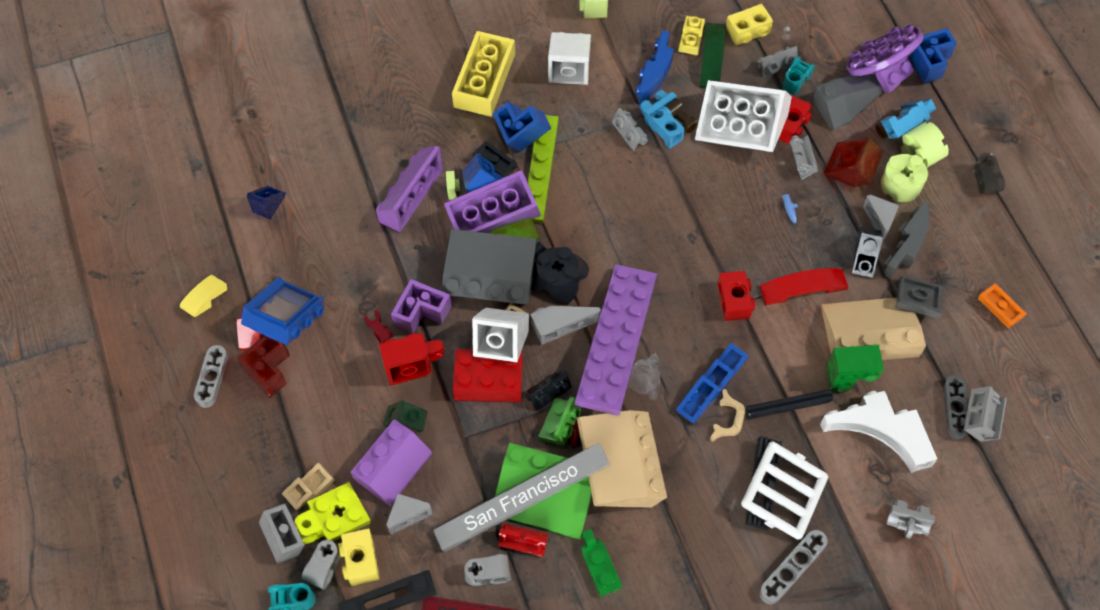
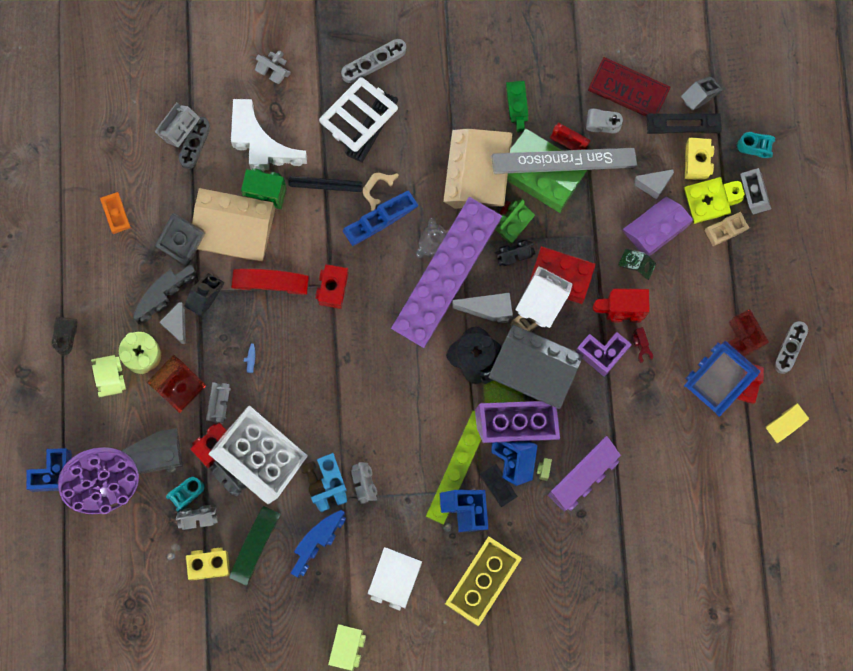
camera: 165 degrees left, 15 degrees up
clear blue slope [247,186,286,220] -> none
light grey piece [302,540,341,589] -> none
light yellow slope [679,16,705,55] -> none
dark azure hips [875,99,936,139] -> none

